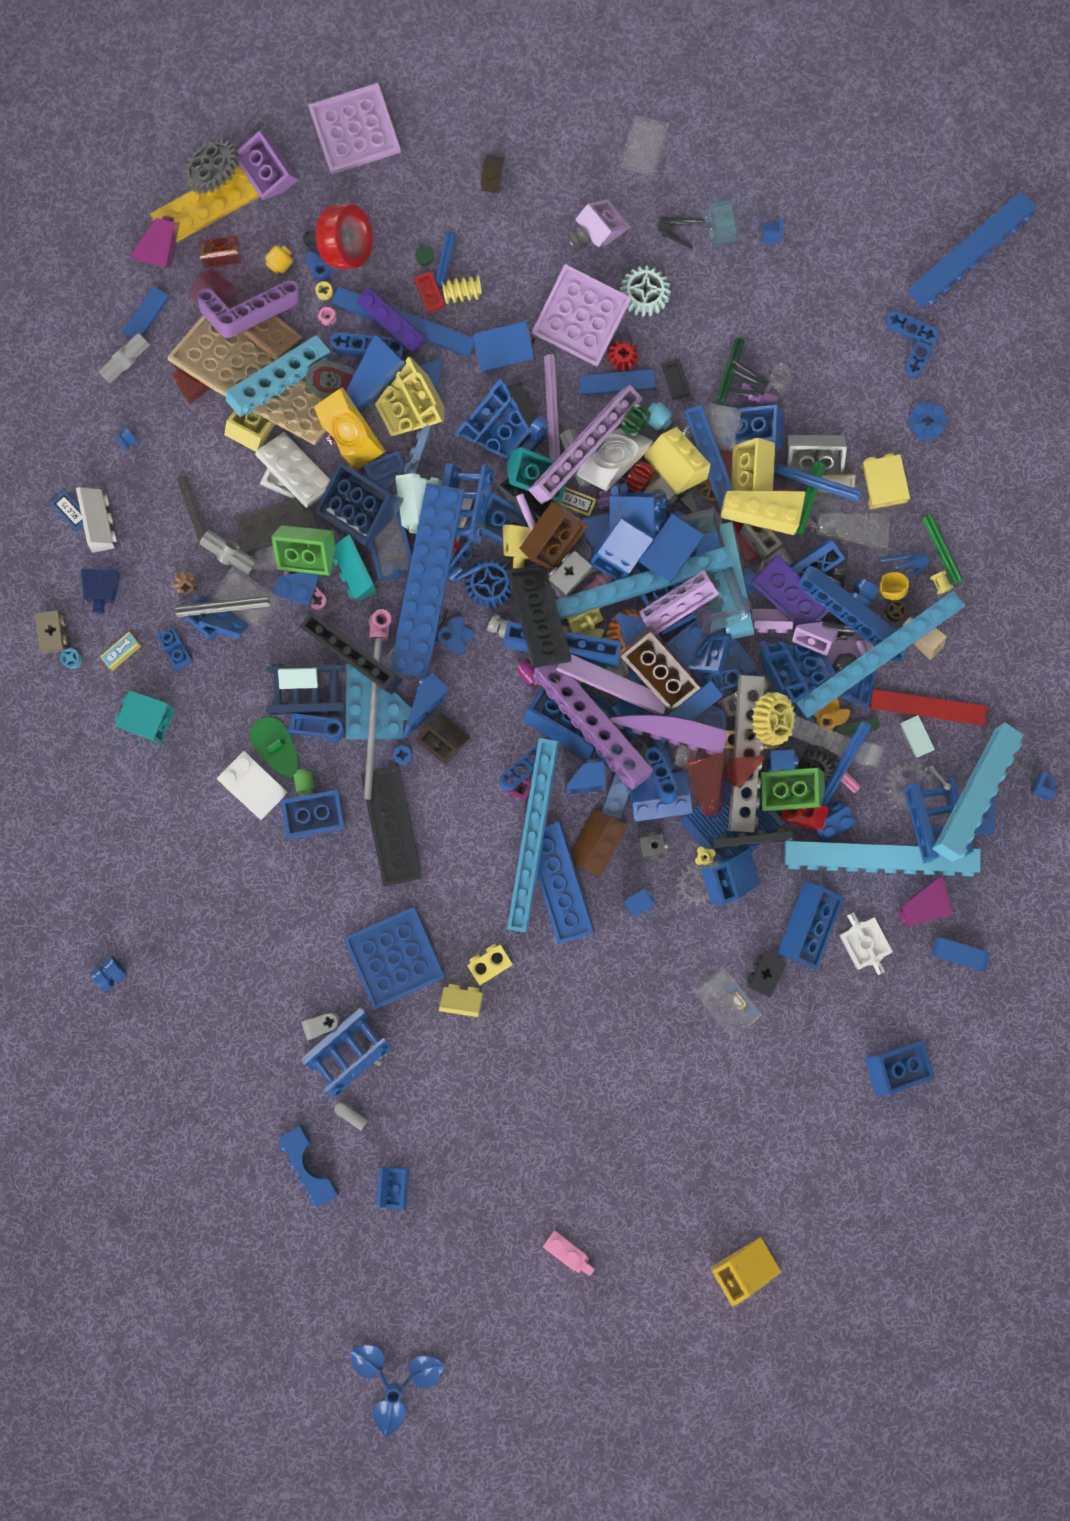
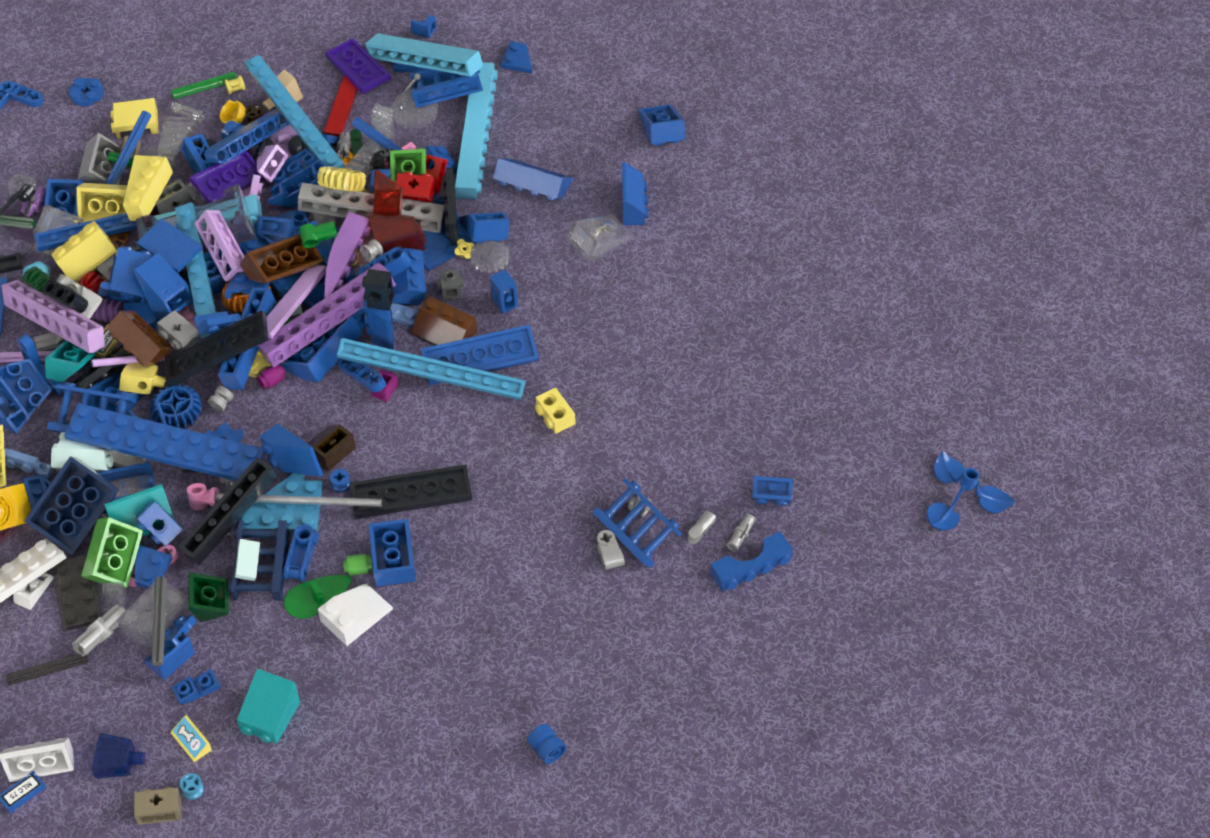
camera: 90 degrees left, 30 degrees down
medium nougat gear [173,570,197,595] -> none
blue plate [343,907,445,1010] -> none
light yellow slope [439,984,483,1017] -> none
bright pink hinge [543,1230,595,1276] -> none
yellow slope [710,1237,781,1307] -> none
black brick [746,952,787,998] -> none
white plate [839,912,893,975] -> none
blue plant [879,552,930,579] -> none
magenta slope [898,877,953,926] -> none
light aqua tile [900,715,935,758] -> none
blue beam [931,937,991,972] -> none
none -> black beam [43,279,88,314]
none -> brick [136,499,183,546]
none -> clear pin [170,102,206,123]
none -> dark green slope [188,572,229,622]
none -> blue bracket [193,311,241,335]
none -> green piece [299,221,338,248]
none -> dark purple tile [325,38,391,94]
none -> light grey pin [337,132,351,159]
none -> light grey wheel [360,240,383,262]
none -> black brick [362,269,394,311]
none -> red brick [394,172,436,203]
none -> blue wing [501,41,533,73]
none -> blue slope [622,162,648,225]
none -> light grey pin [727,514,756,552]

